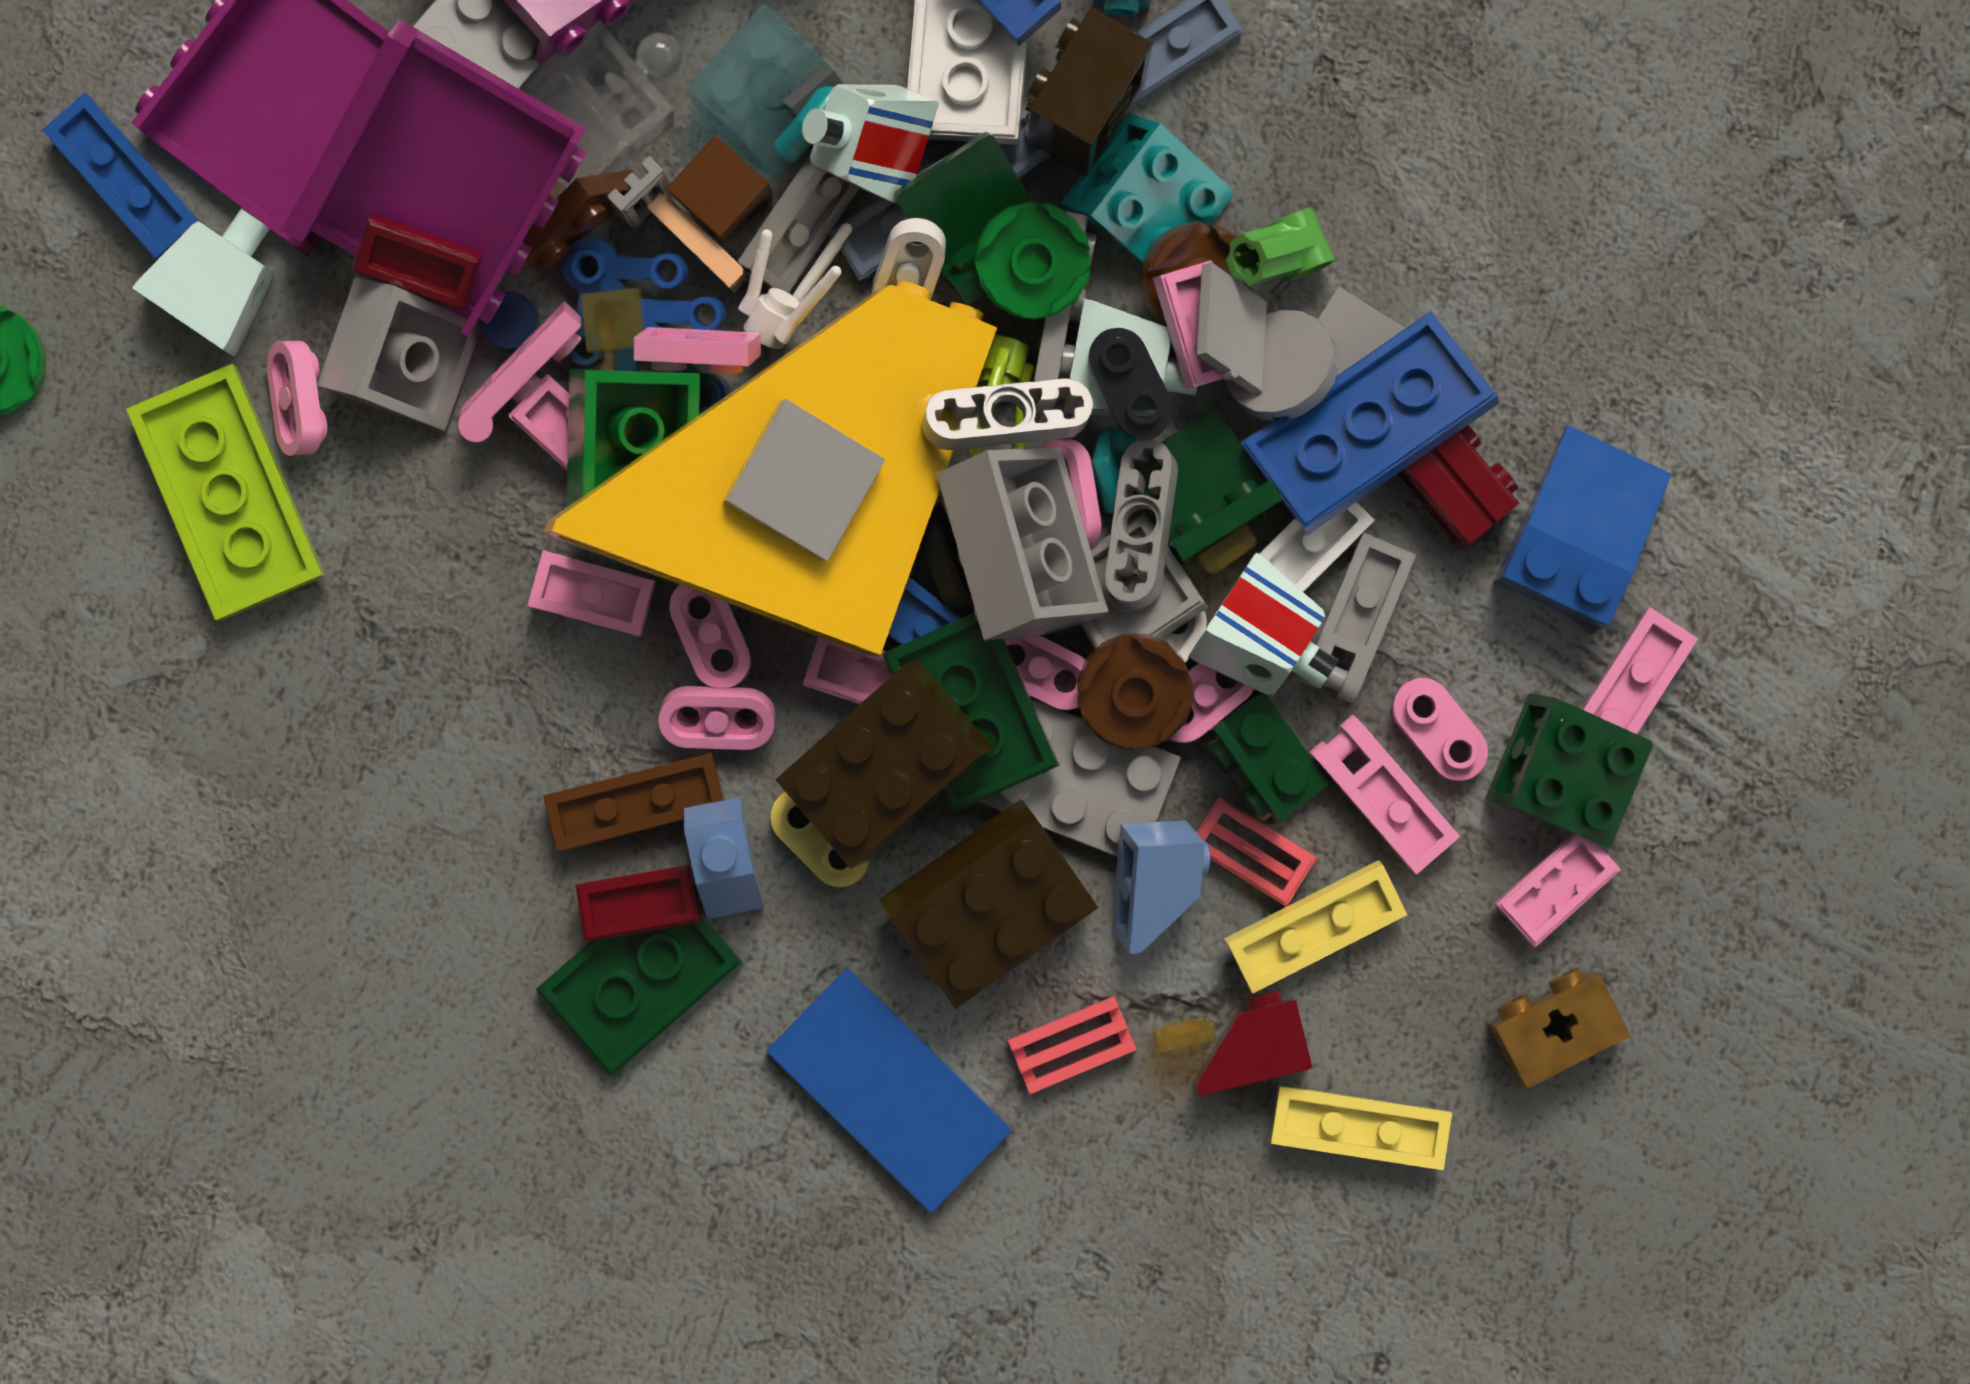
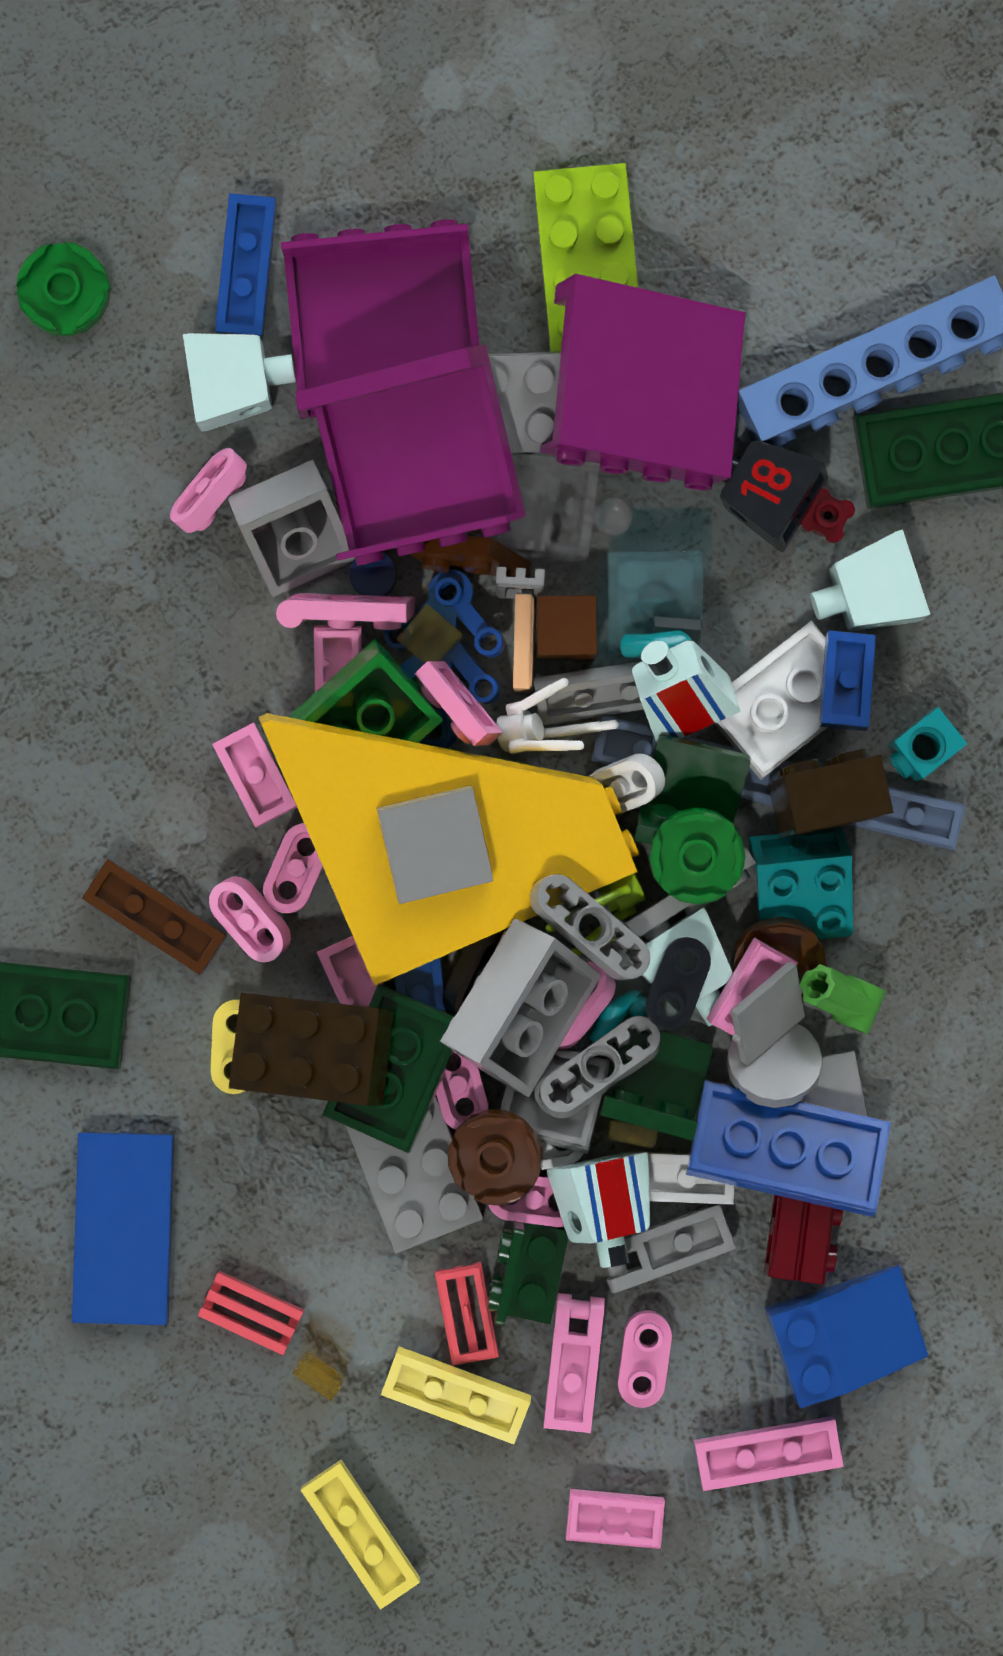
camera: 45 degrees right, 0 degrees up
lime plate [126,364,326,622] -> none
dark red tile [353,213,484,311] -> none
dark red tile [575,864,701,942] -> none
medium blue slope [684,797,764,919] -> none
dark brown brick [879,799,1099,1009] -> none
medium blue slope [1112,820,1210,954] -> none
dark red slope [1193,990,1313,1096] -> none
dark green bracket [1485,693,1653,847] -> none
pearl gold brick [1488,967,1631,1089] -> none

